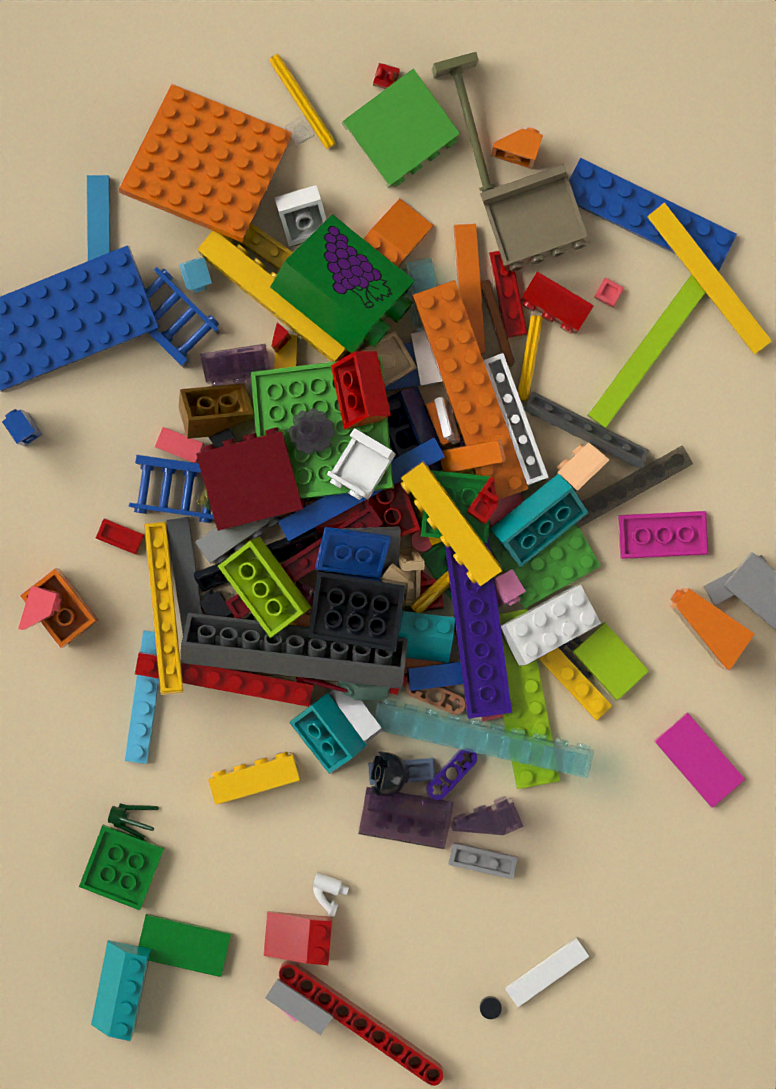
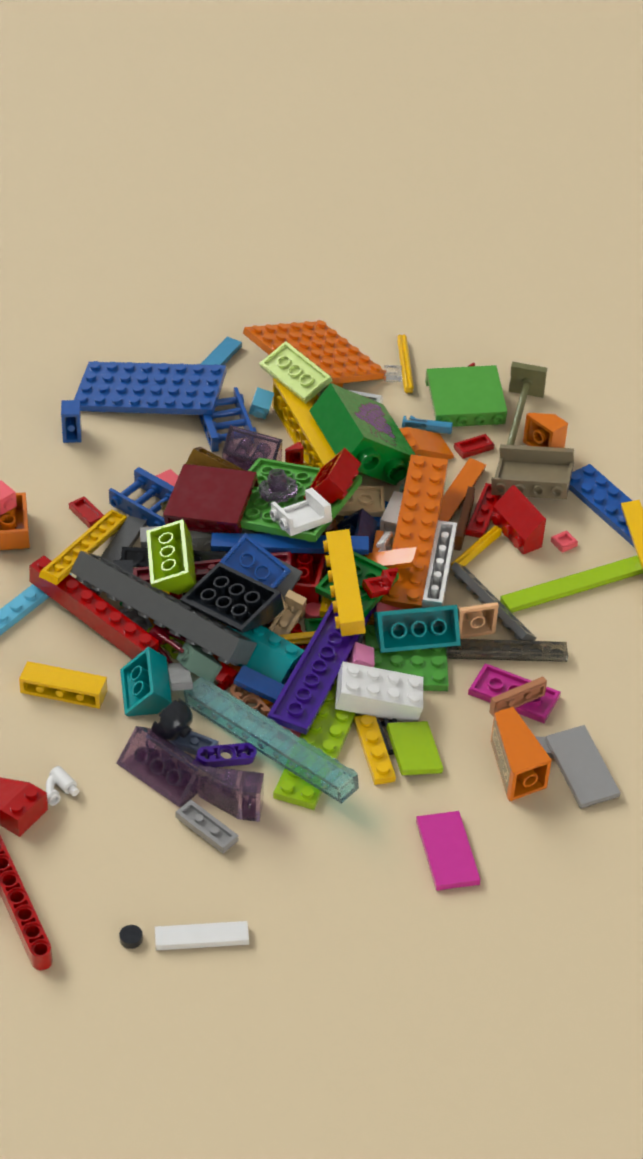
camera: 25 degrees right, 45 degrees down
none -> yellowish green tile [259,341,333,404]
none -> dark azure piece [402,416,452,434]
none -> red tile [454,434,495,459]
none -> nougat tile [489,676,547,717]

